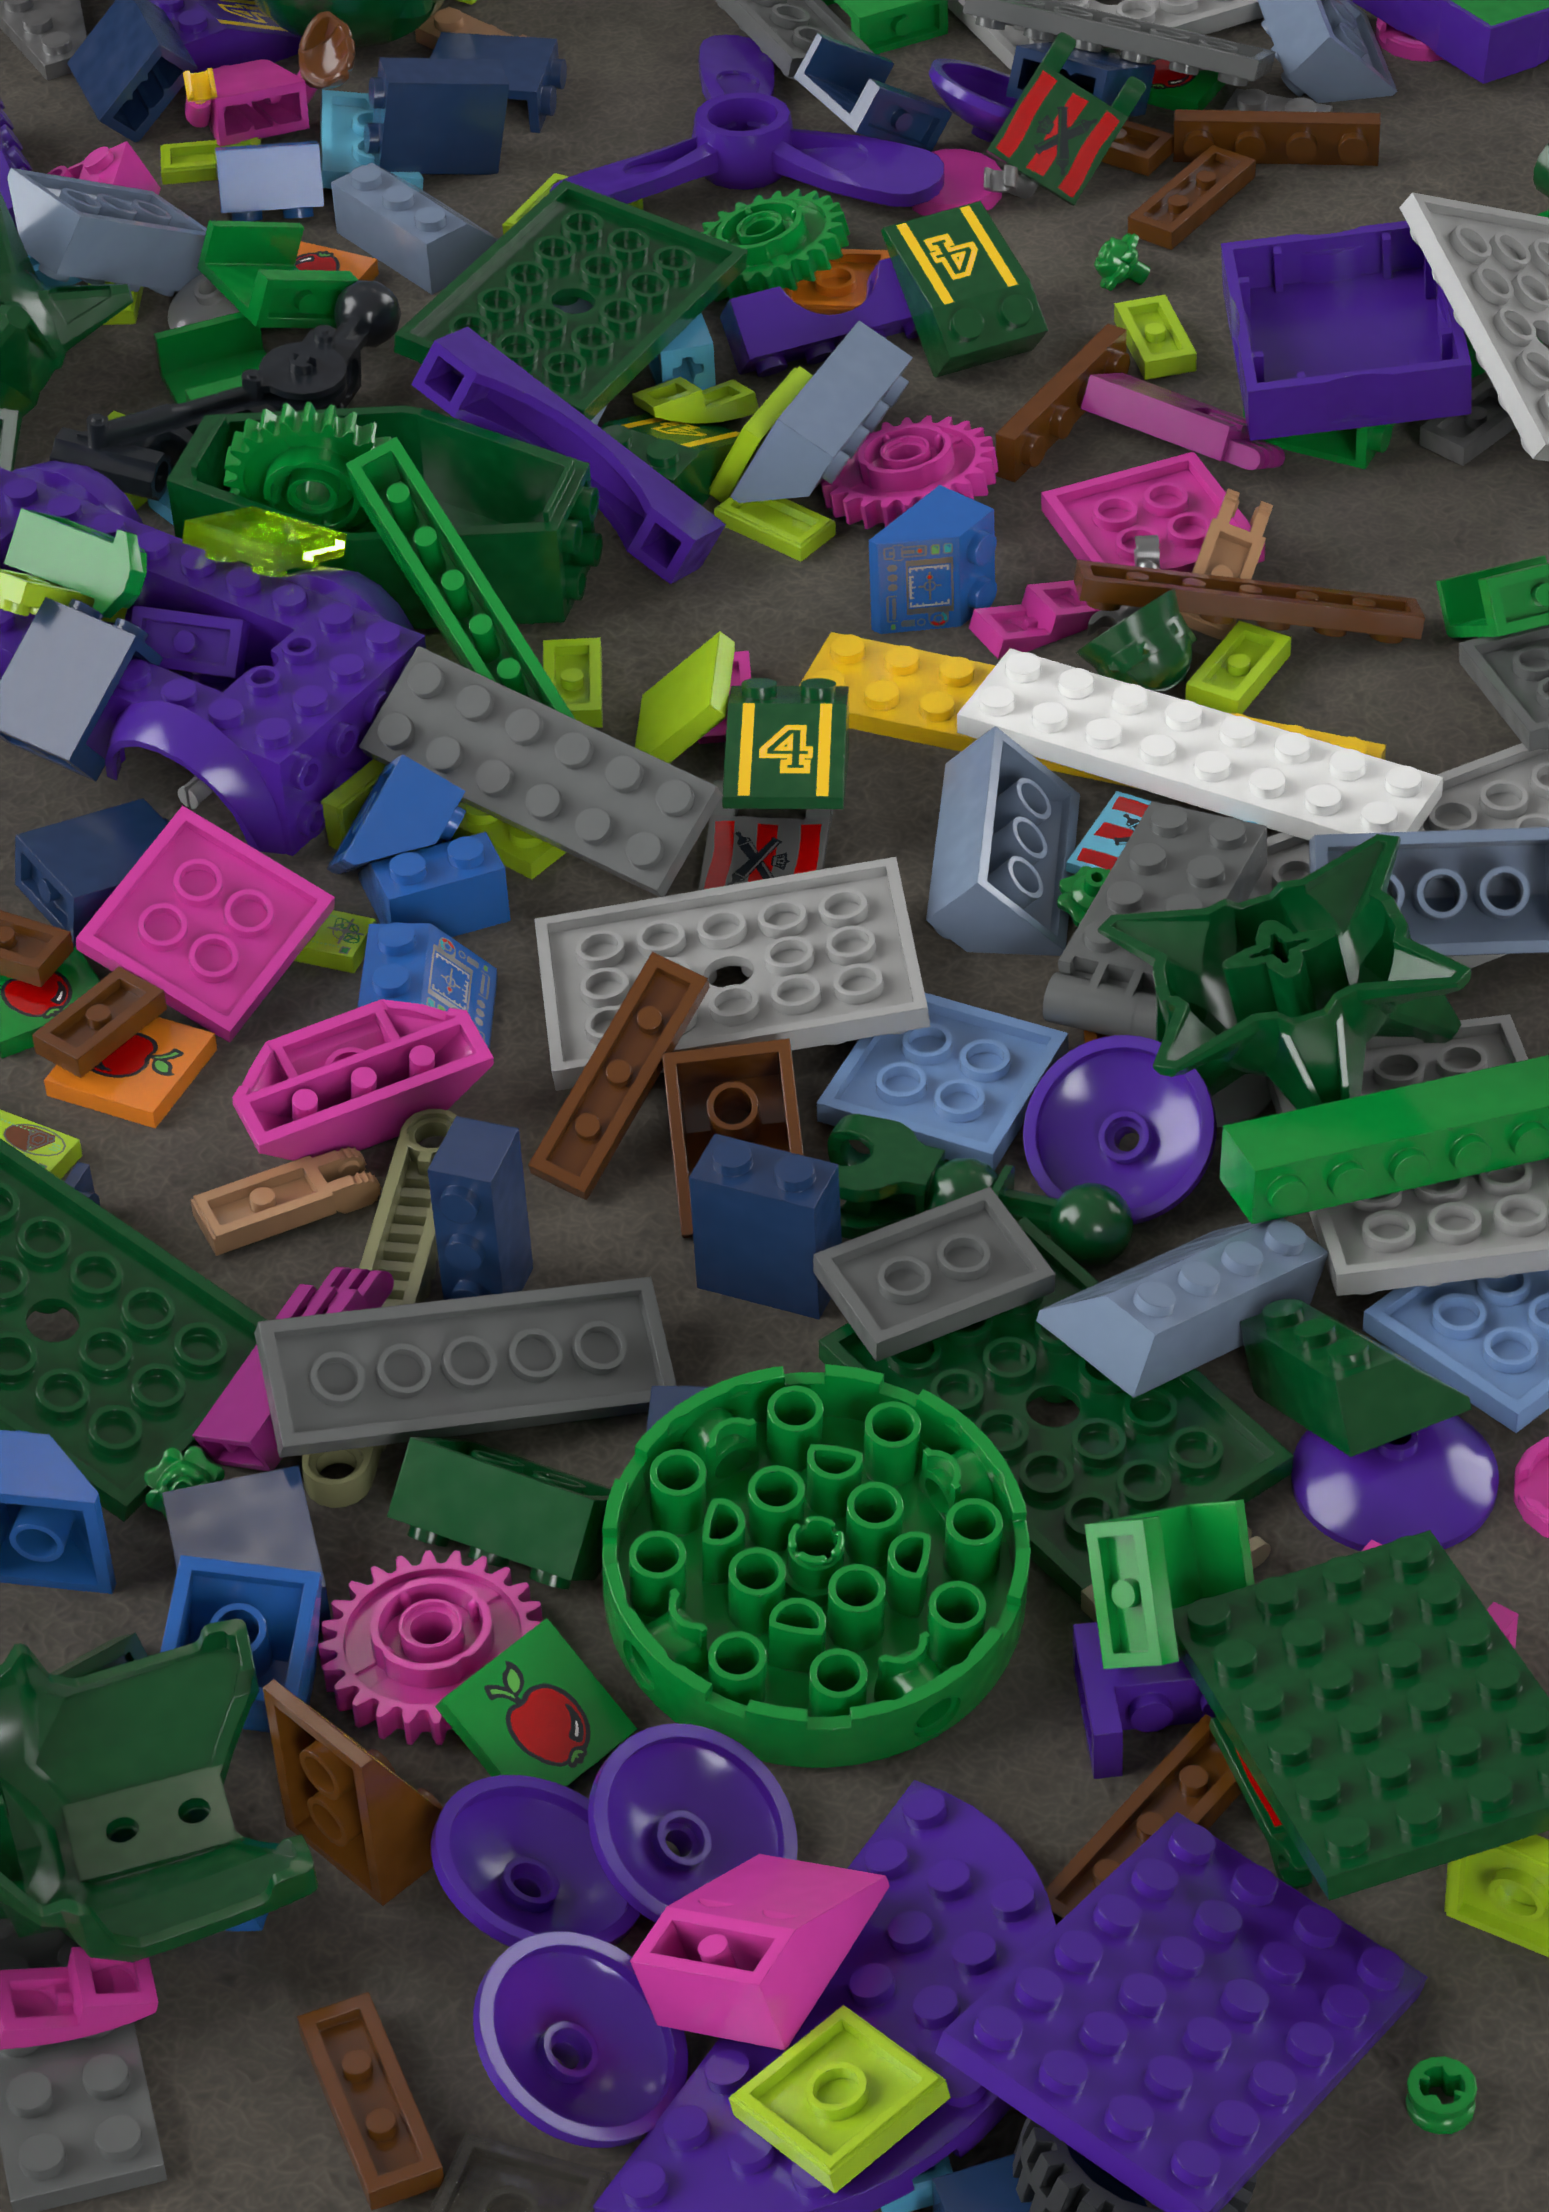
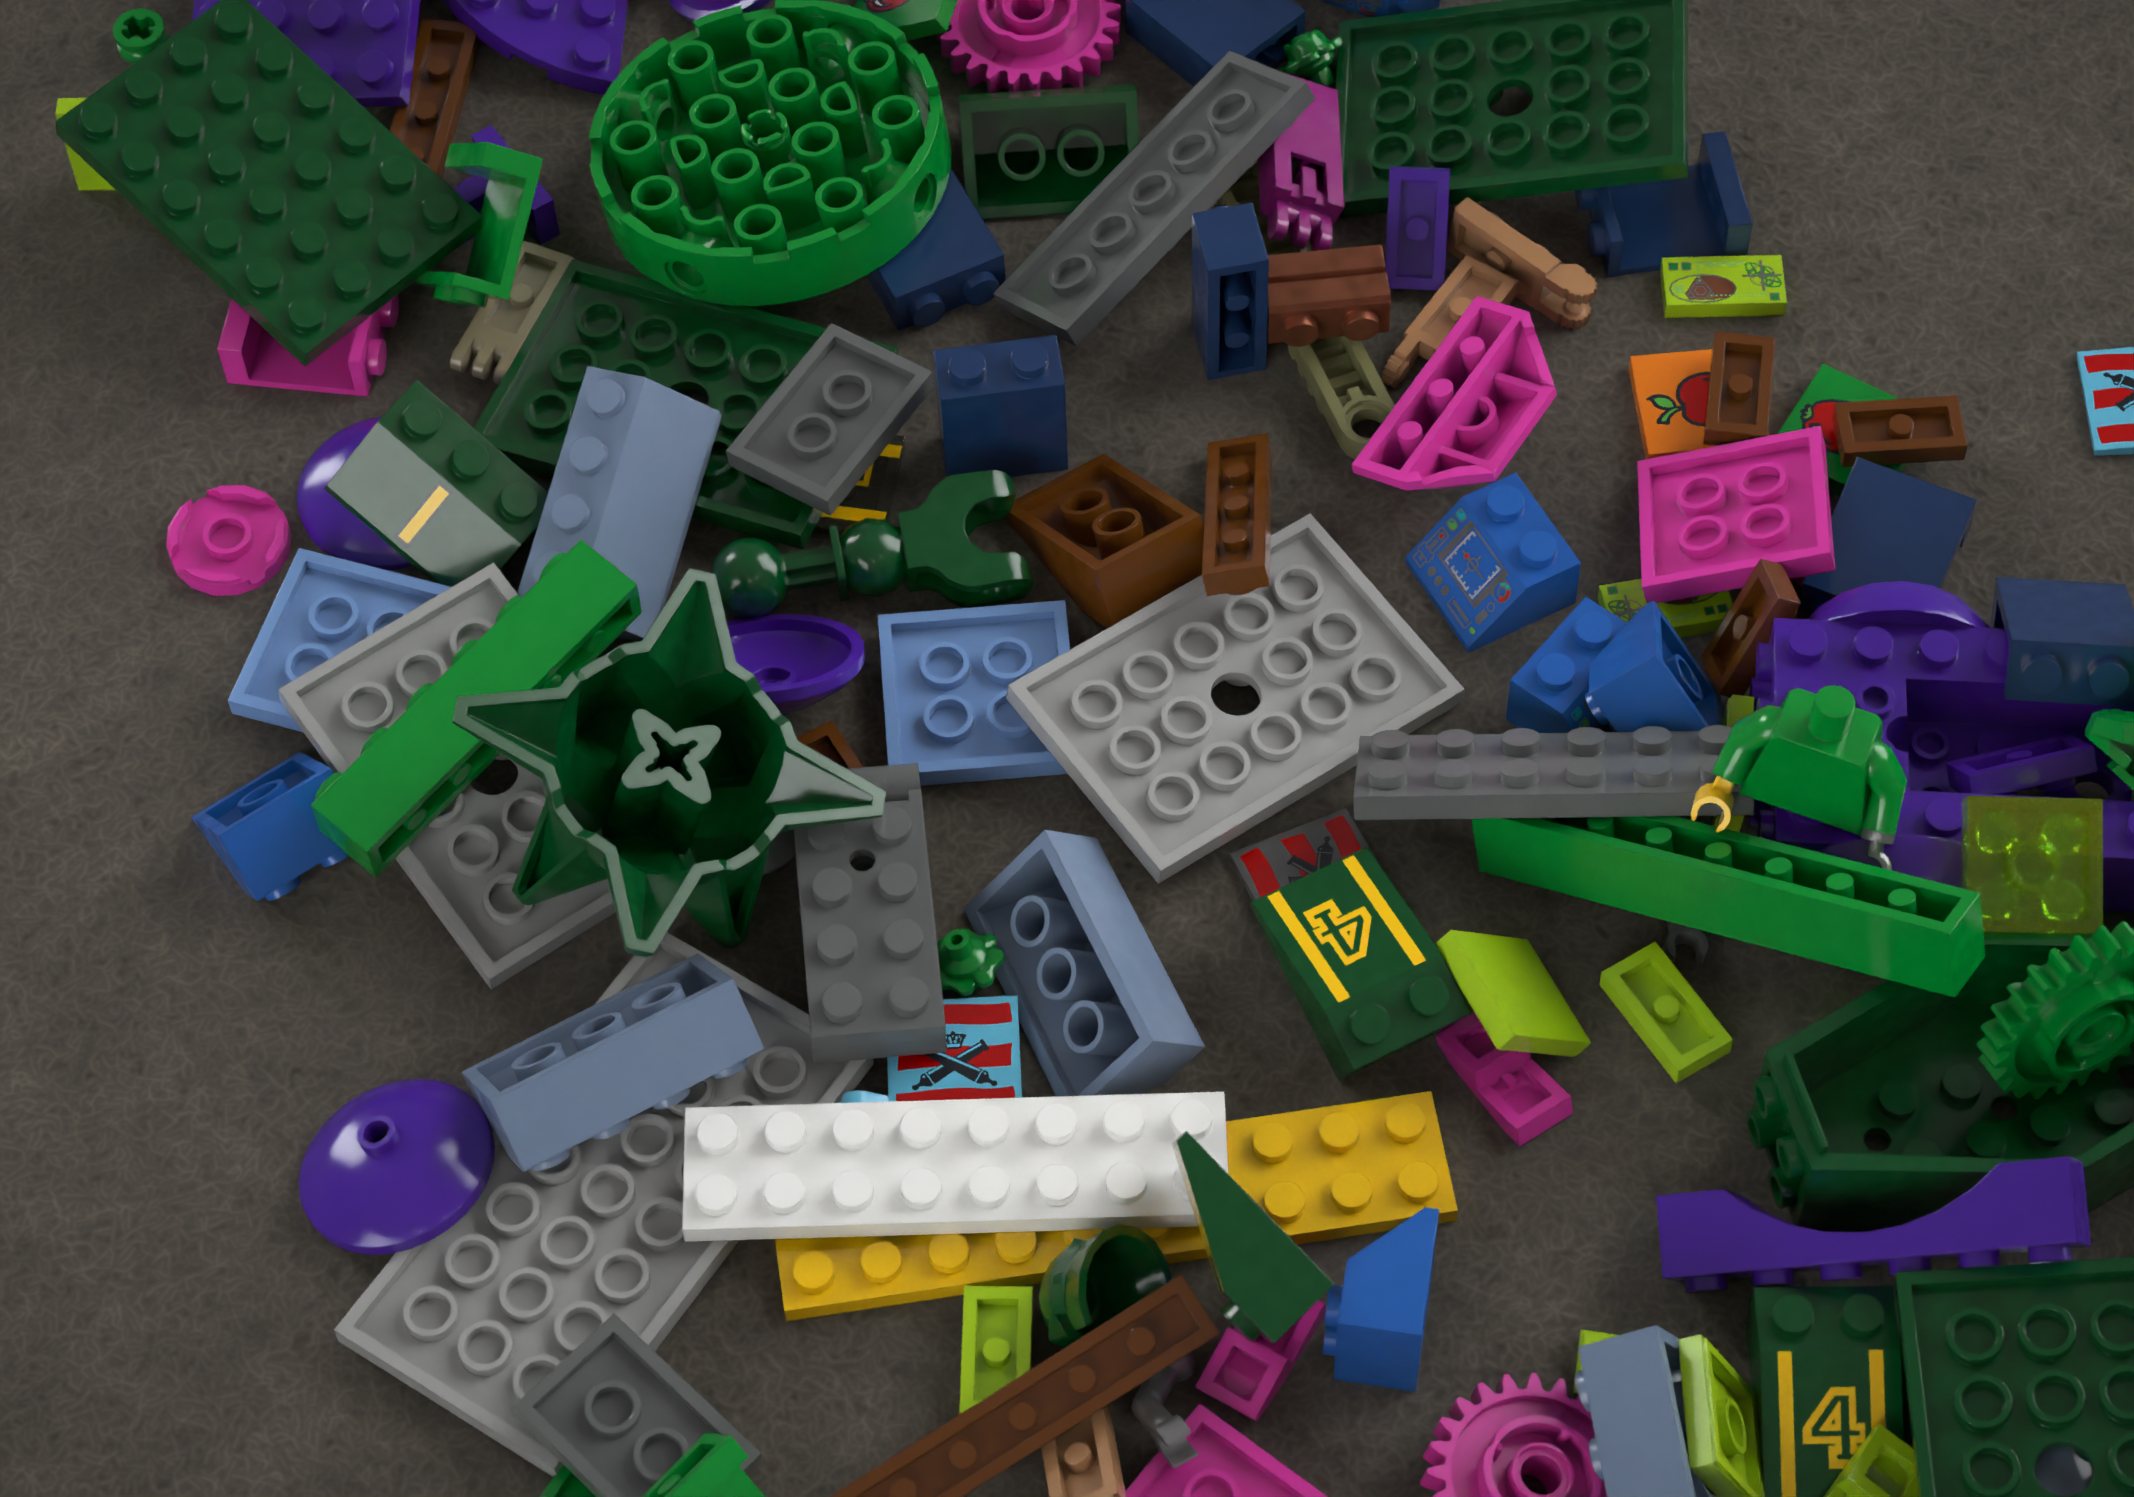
camera: 150 degrees right, 15 degrees up
none -> dark green slope [1172,1131,1335,1343]
none -> copper brick [1267,244,1391,347]
none -> dark purple plate [1385,166,1450,290]
none -> medium nougat hinge [1447,197,1598,330]
none -> green torso [1691,685,1907,870]
none -> reddish brown plate [1701,559,1801,698]

